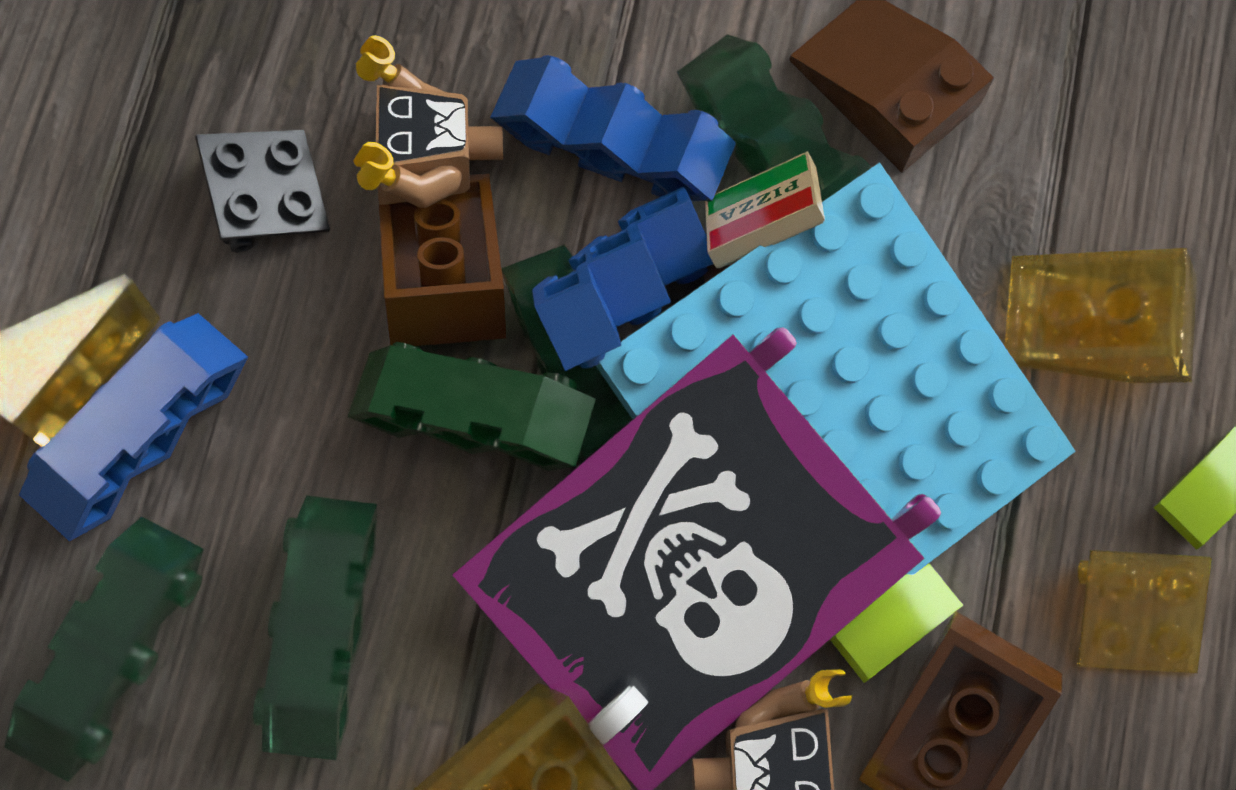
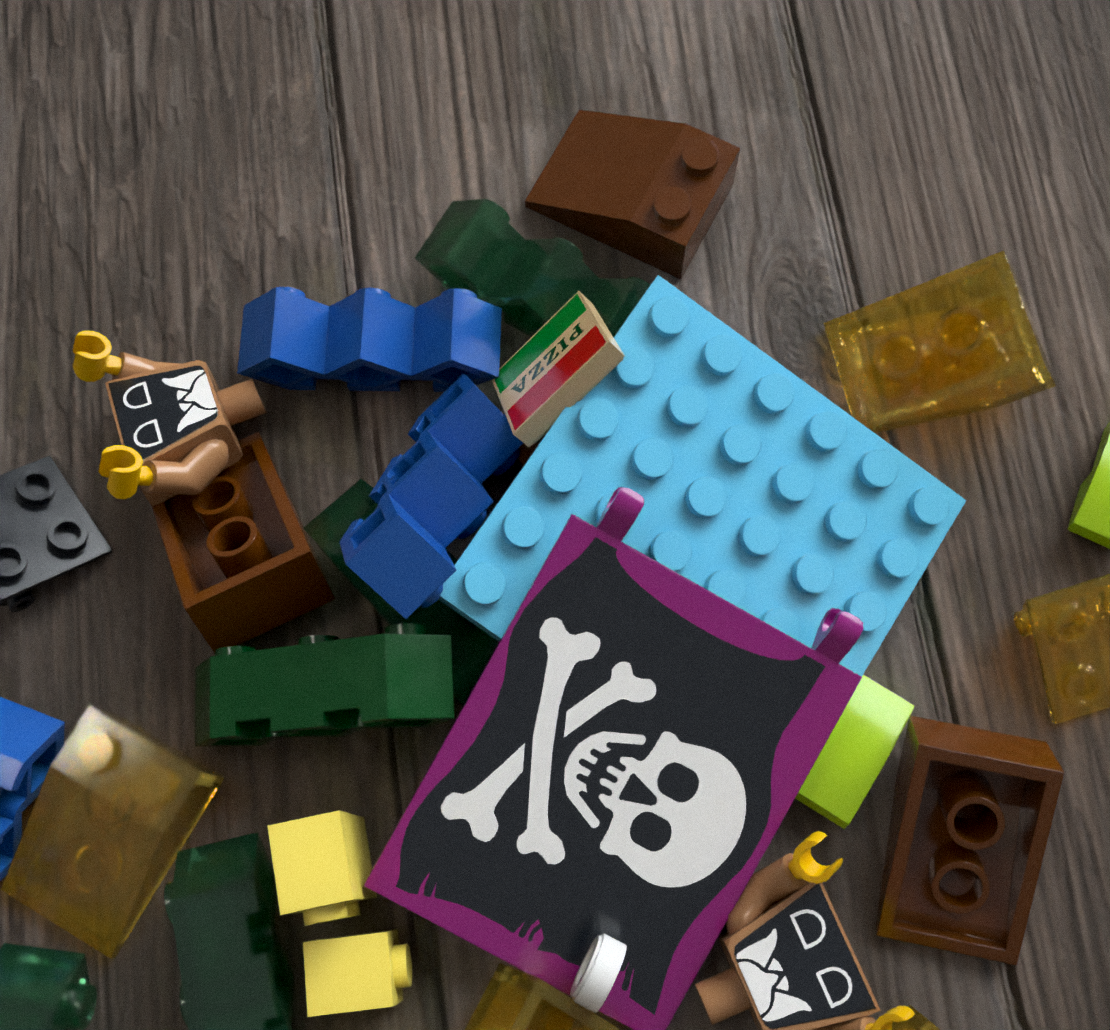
camera: 10 degrees left, 0 degrees up
none -> clear yellow slope [1,705,224,959]
none -> light yellow brick [267,810,377,926]
none -> light yellow brick [303,929,412,1017]

